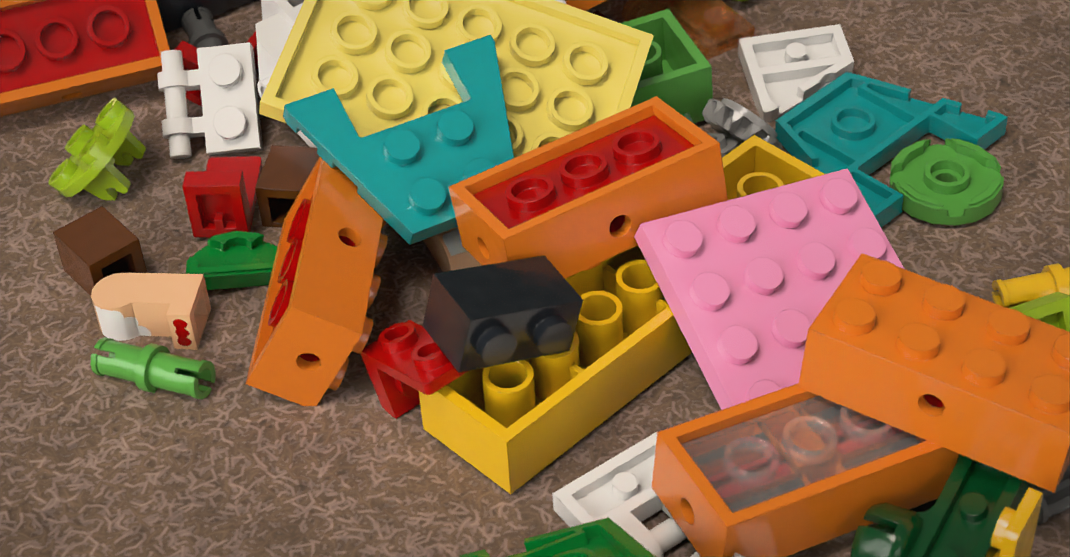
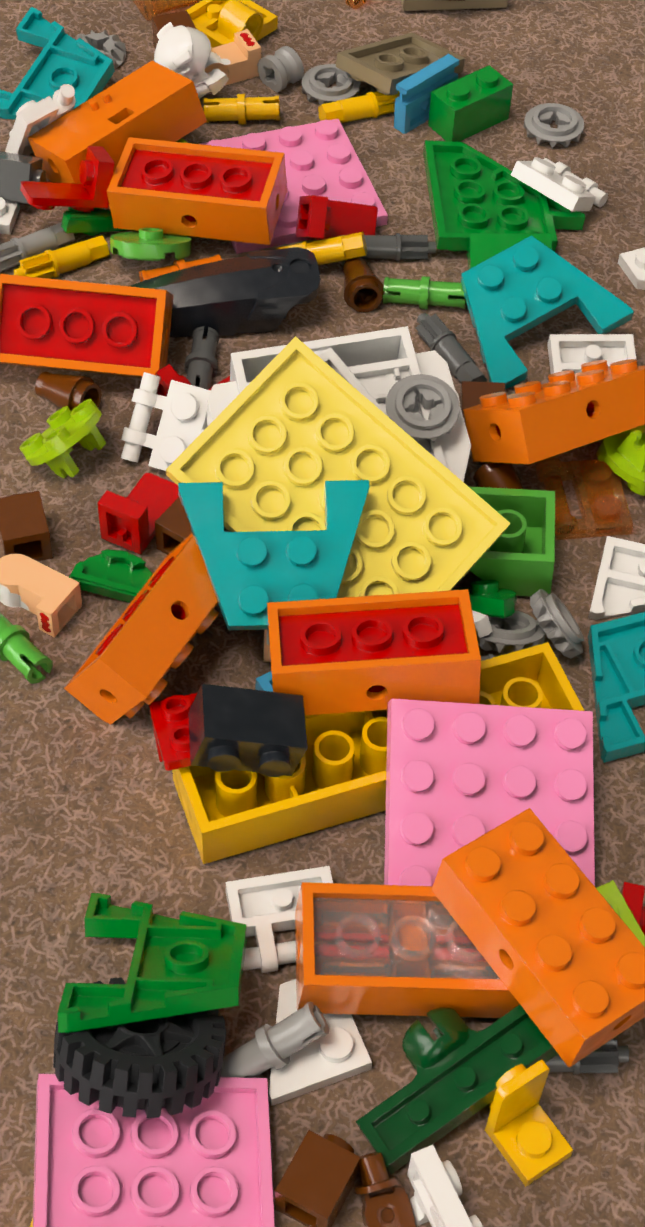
camera: 20 degrees right, 10 degrees up
none -> reddish brown cone [35,371,102,411]

